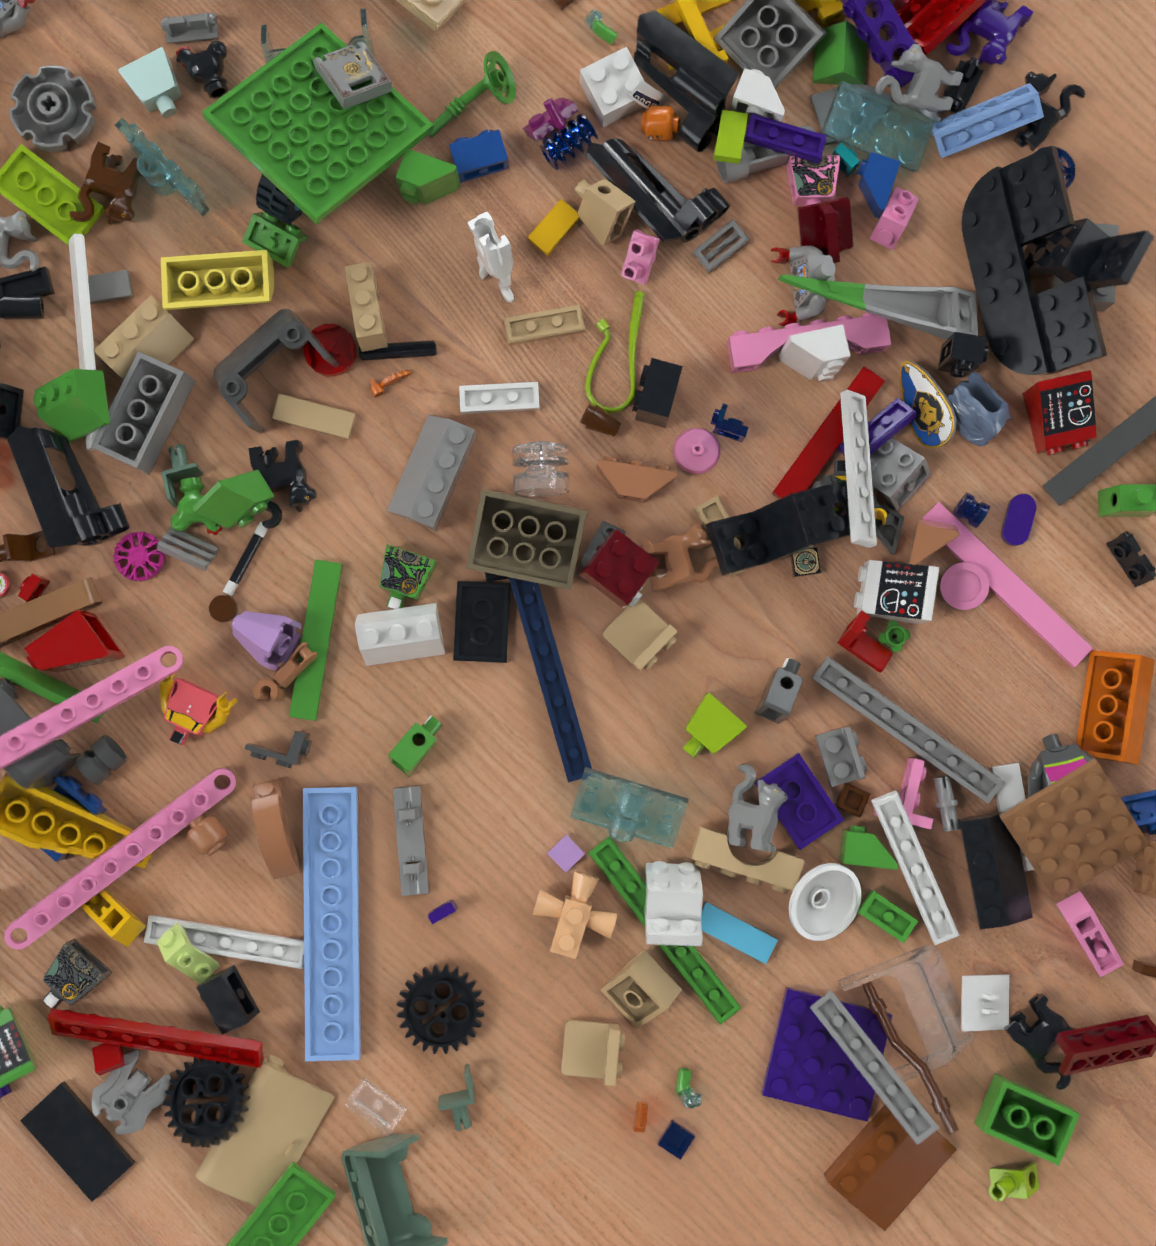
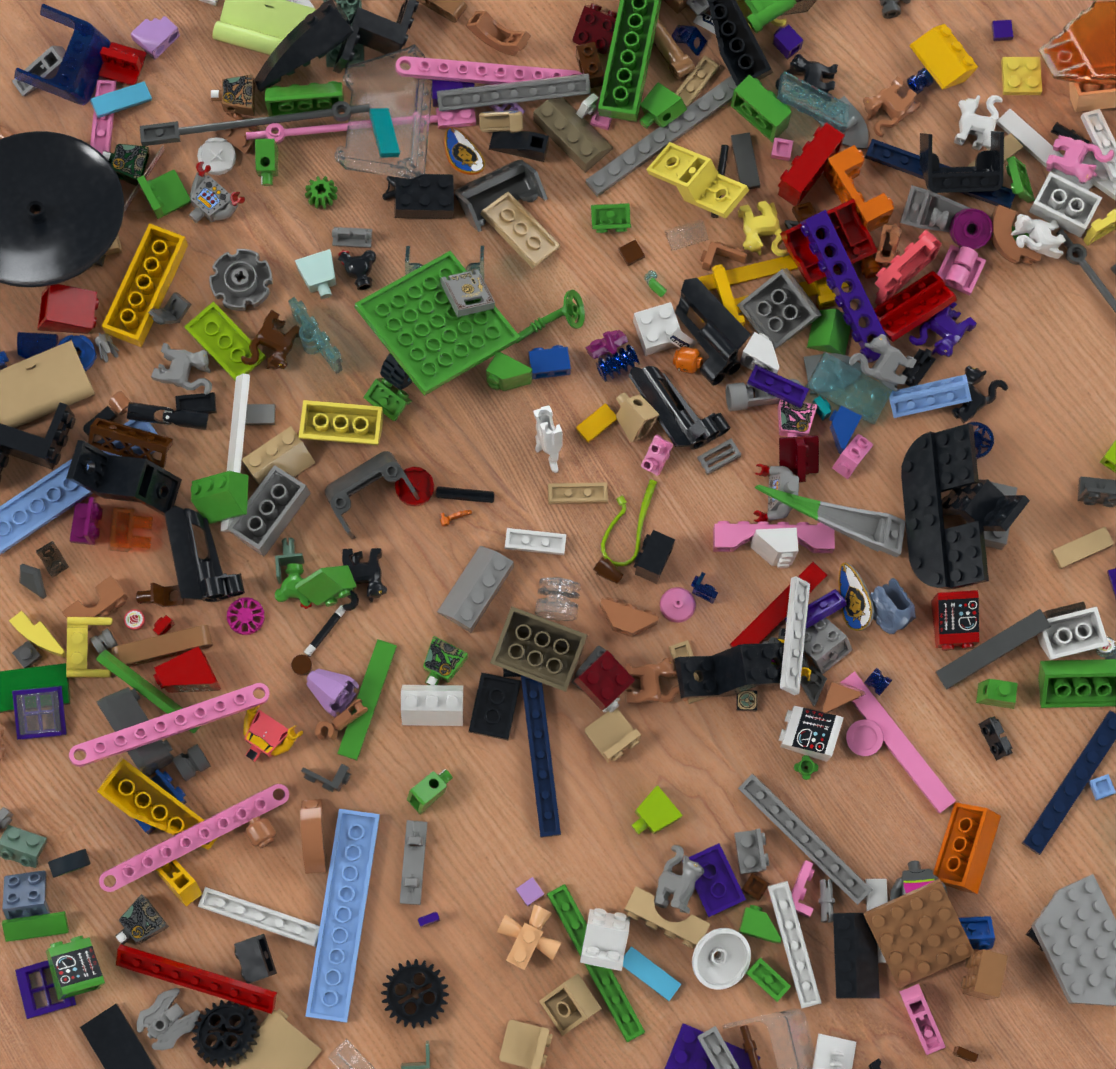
camera: 10 degrees right, 10 degrees down
red tile [92,1043,125,1076] -> none
yellowish green bracket [156,923,220,984] -> none
light grey tile [157,526,218,571] -> none
tan tile [272,394,356,440] -> none
tan arch [345,262,388,352] -> none
clear light blue plate [570,767,688,848] -> none
lime tile [714,110,748,164] -> none
dark grey torso [754,658,803,724] -> none
red bracket [837,610,893,673] -> none
black brick [938,332,989,378] -> none
dark purple tile [1001,494,1037,546] -> none

